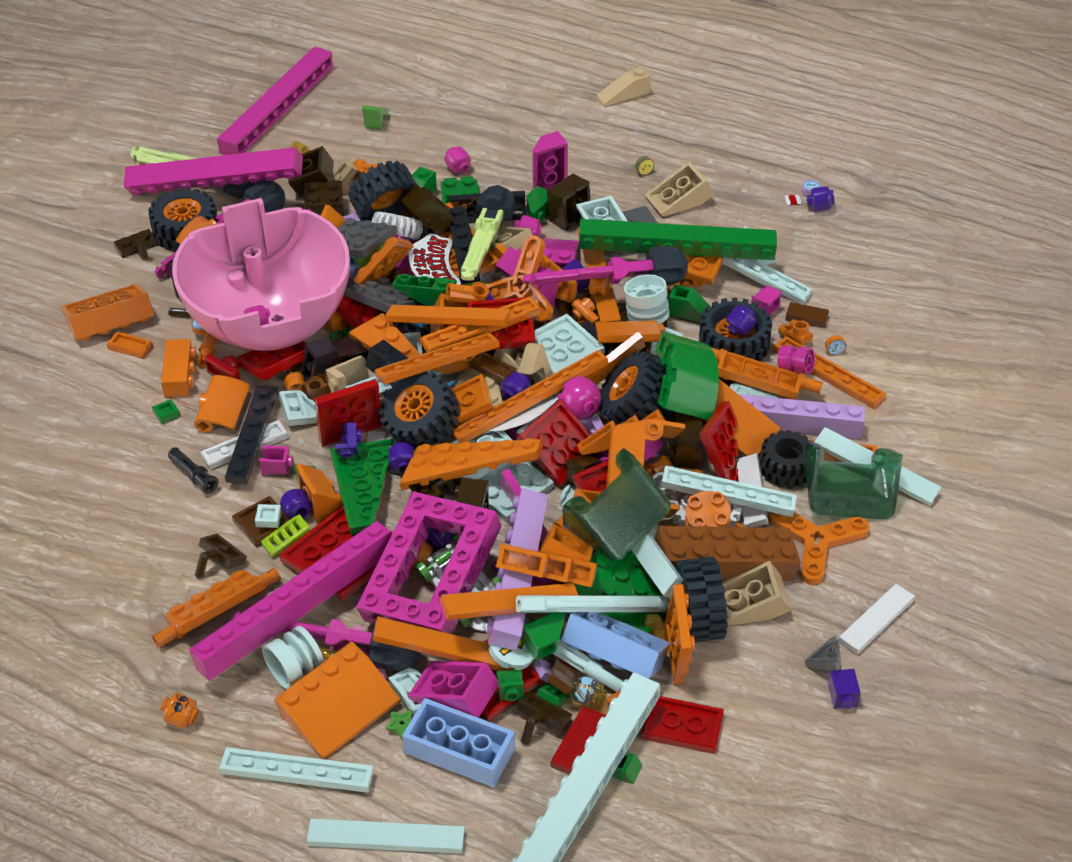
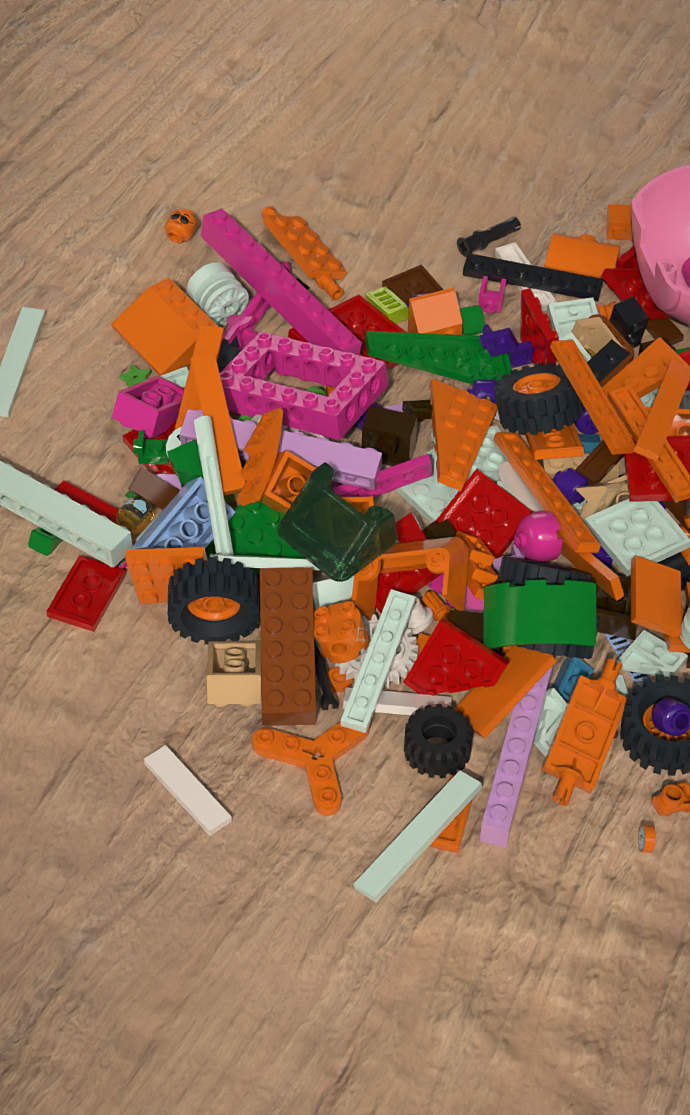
camera: 95 degrees right, 5 degrees up
green tile [152,399,181,425] -> none
dark brown plate [195,533,247,578] -> none
light aqua plate [219,747,374,793] -> none
light aqua plate [255,504,281,528] -> none
light blue brick [402,698,515,787] -> none
dark brown plate [517,692,572,745] -> none
orange tile [773,336,887,409] -> none
dark pink wheel [777,345,815,374] -> none
clear green windscreen [805,442,903,520] -> none
dark grey tile [805,636,839,670] -> none
dark purple brick [828,669,861,709] -> none

